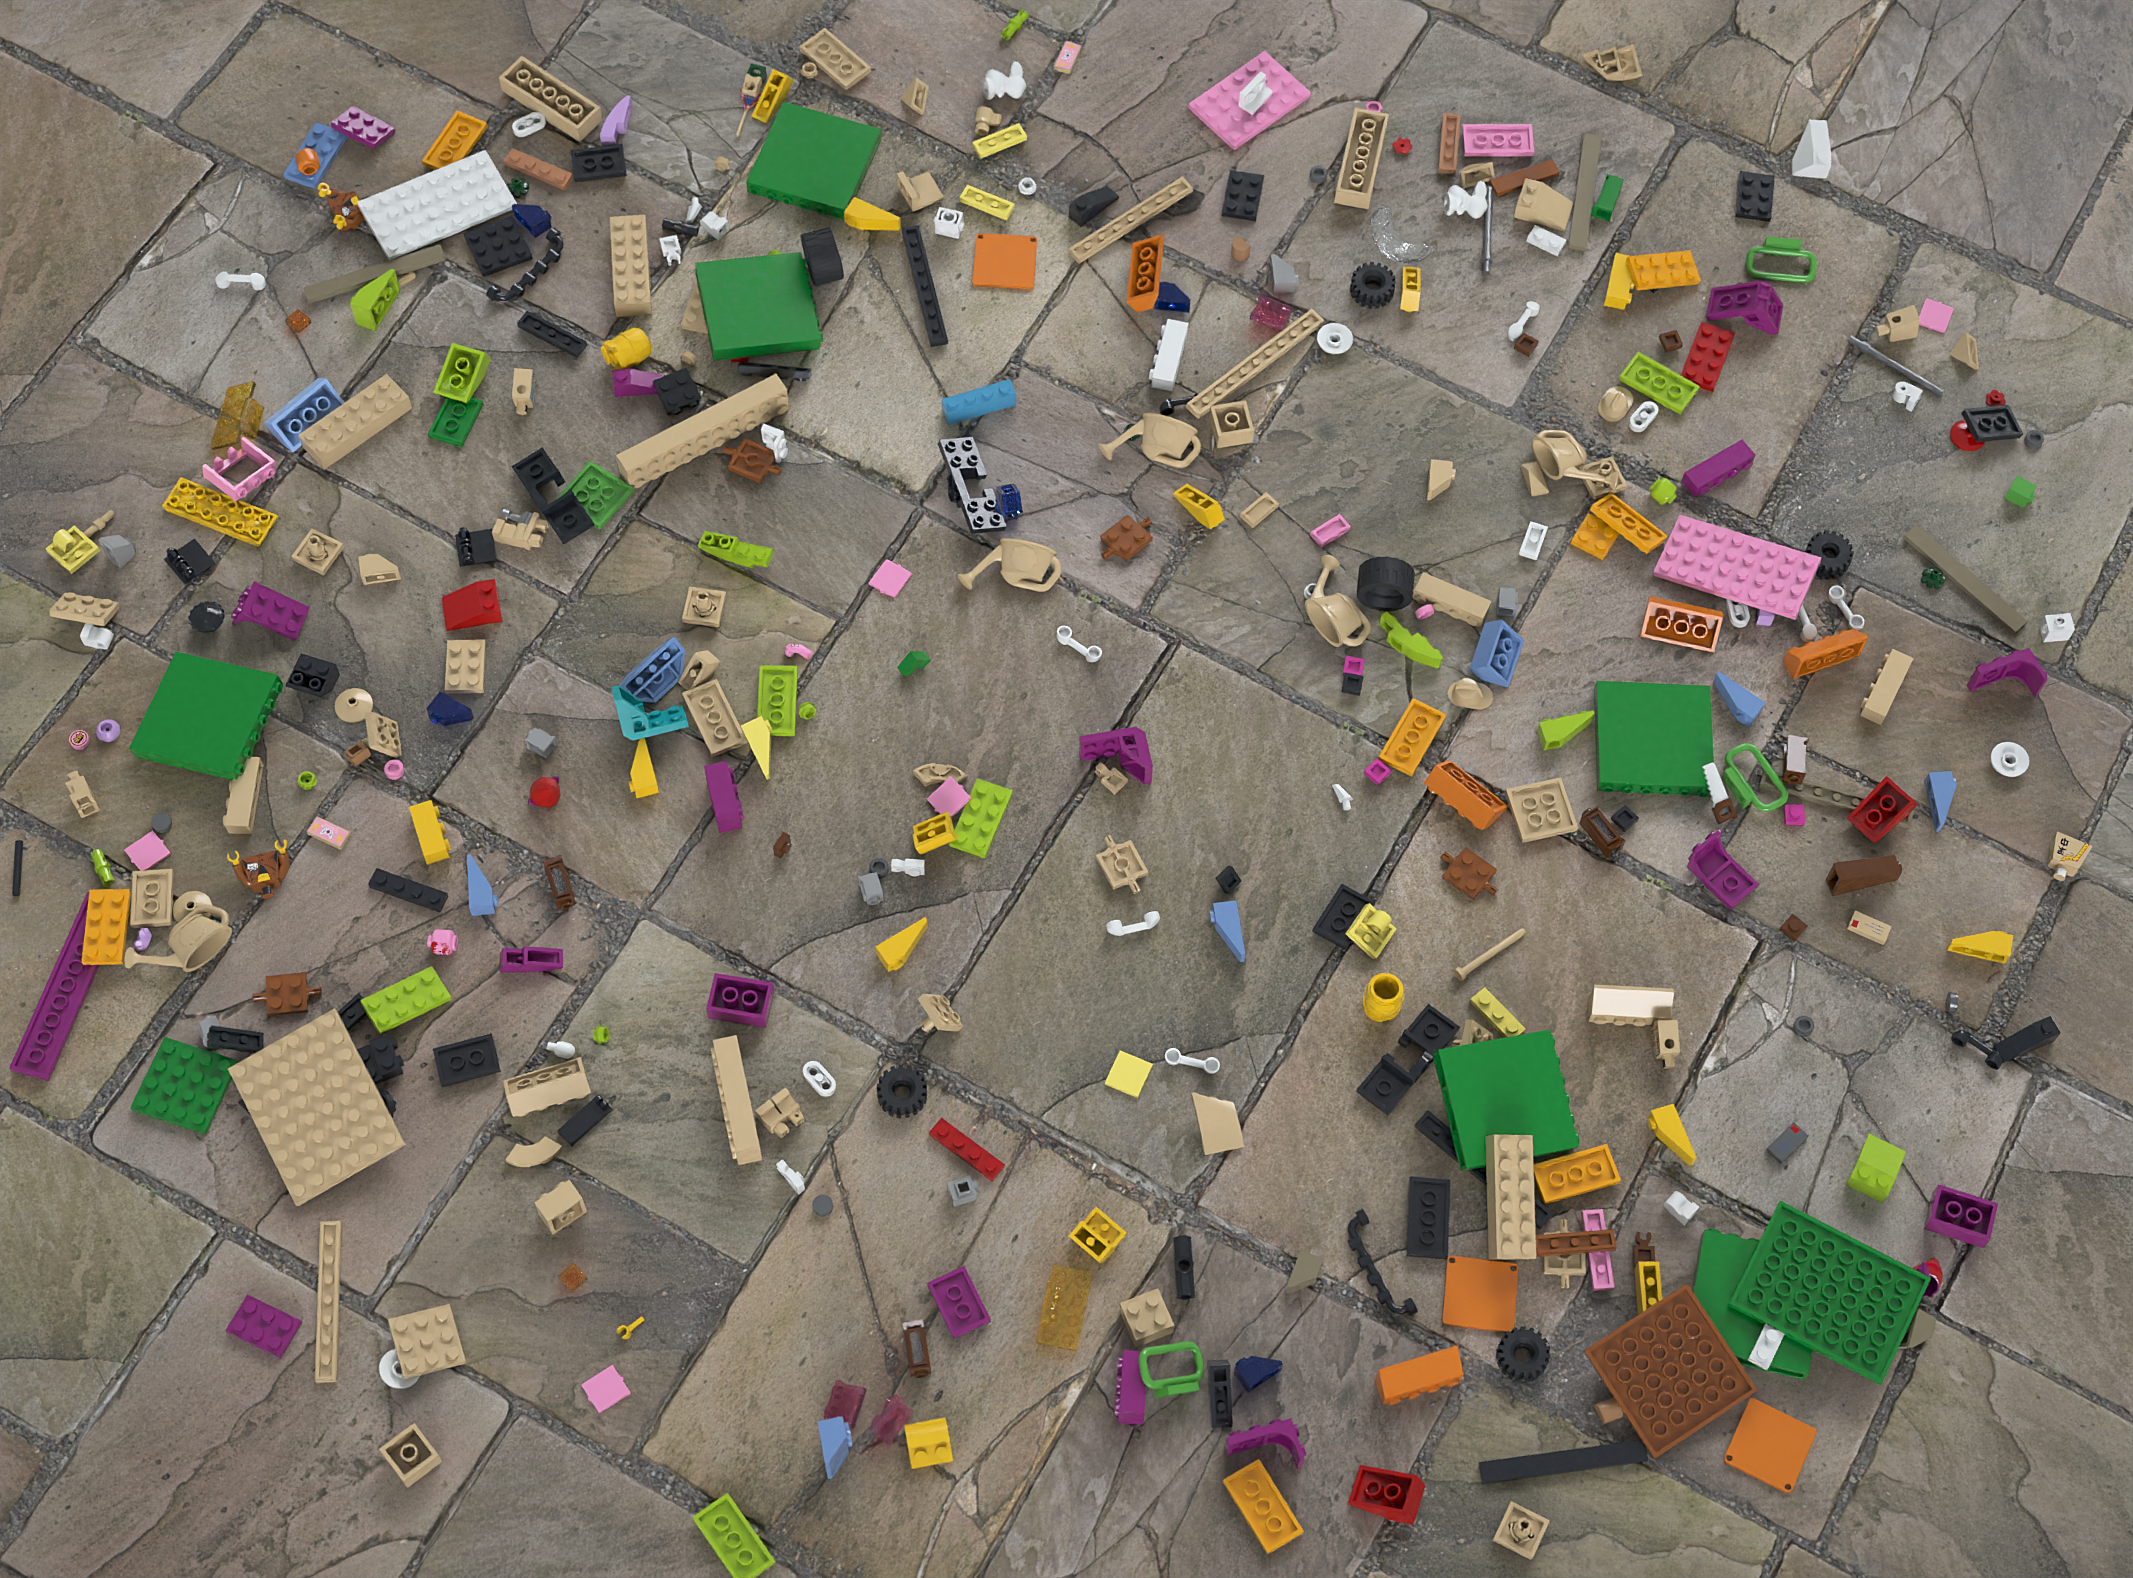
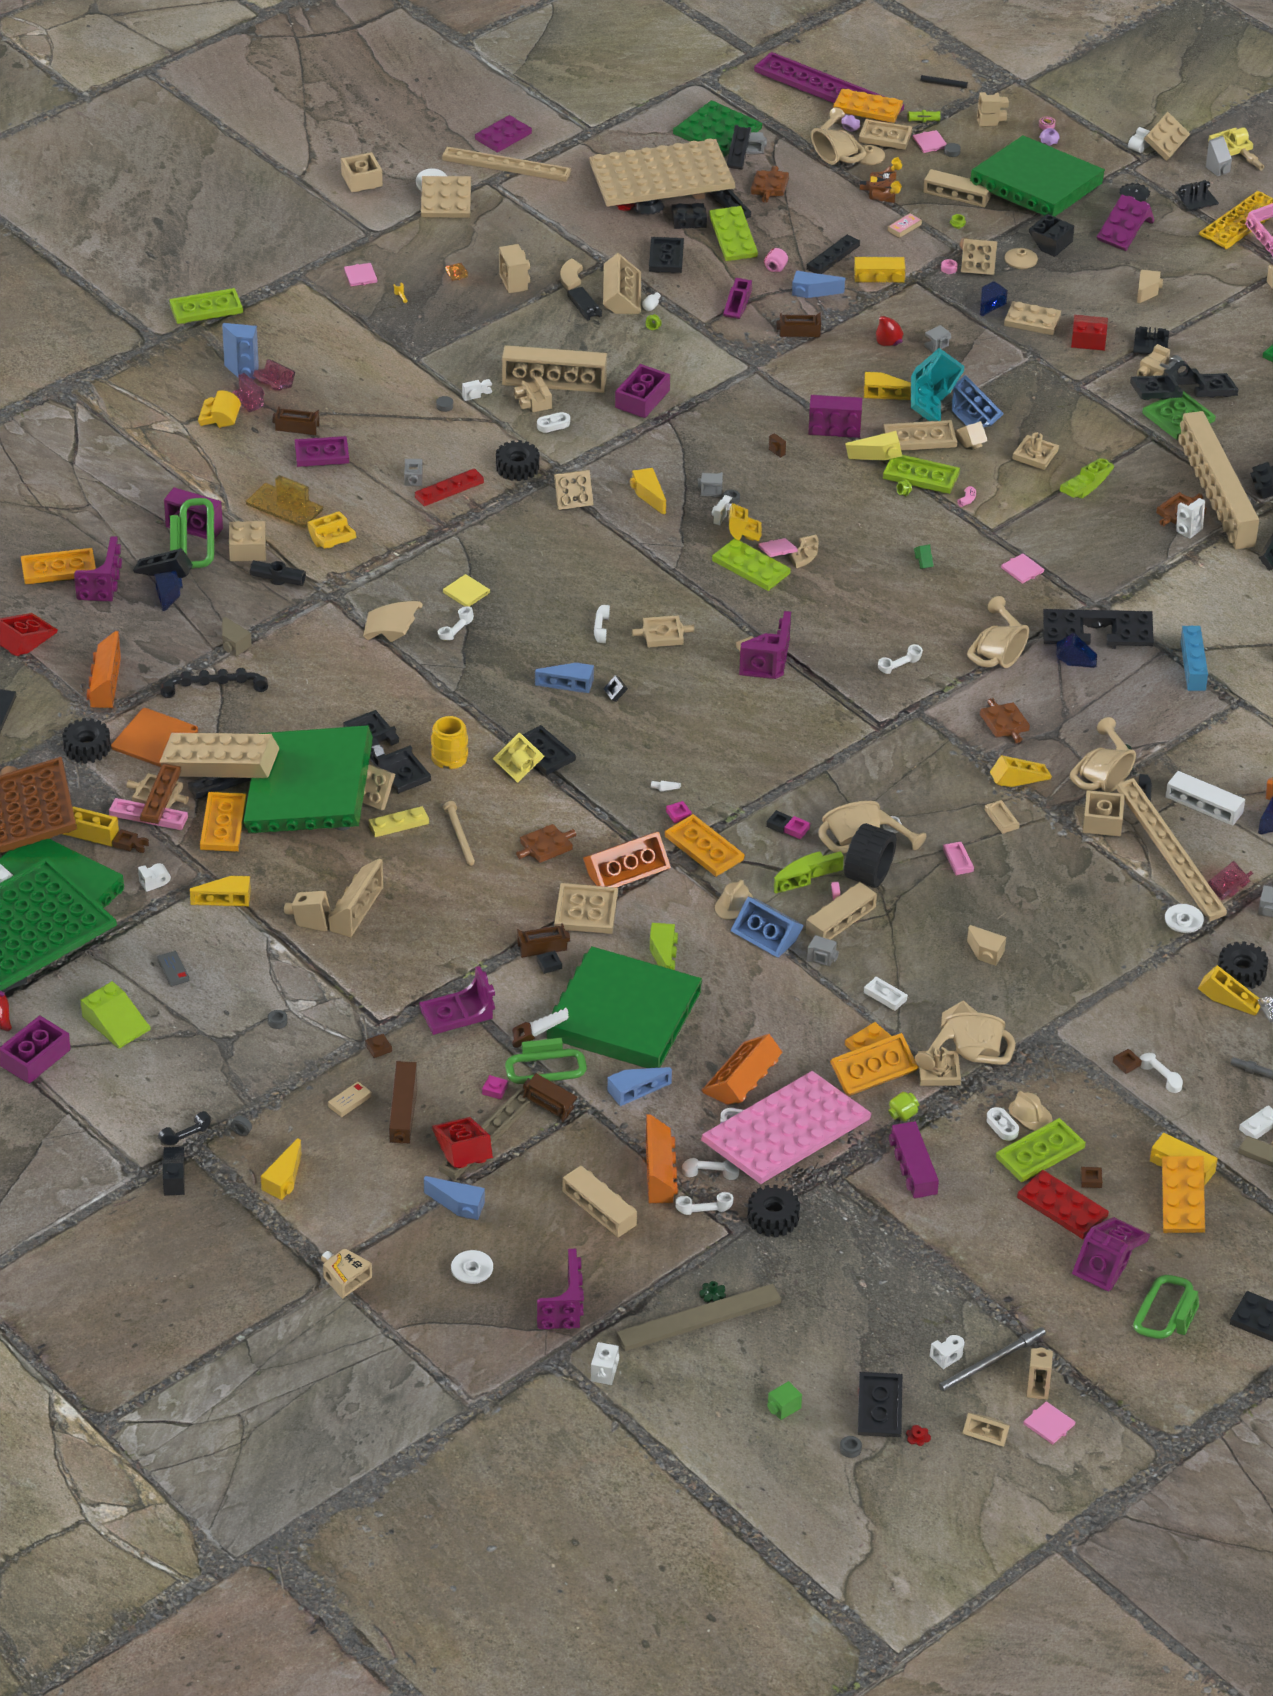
camera: 110 degrees right, 20 degrees down
tan plate [291,529,344,575] -> none
black plate [1406,1176,1450,1260] -> none

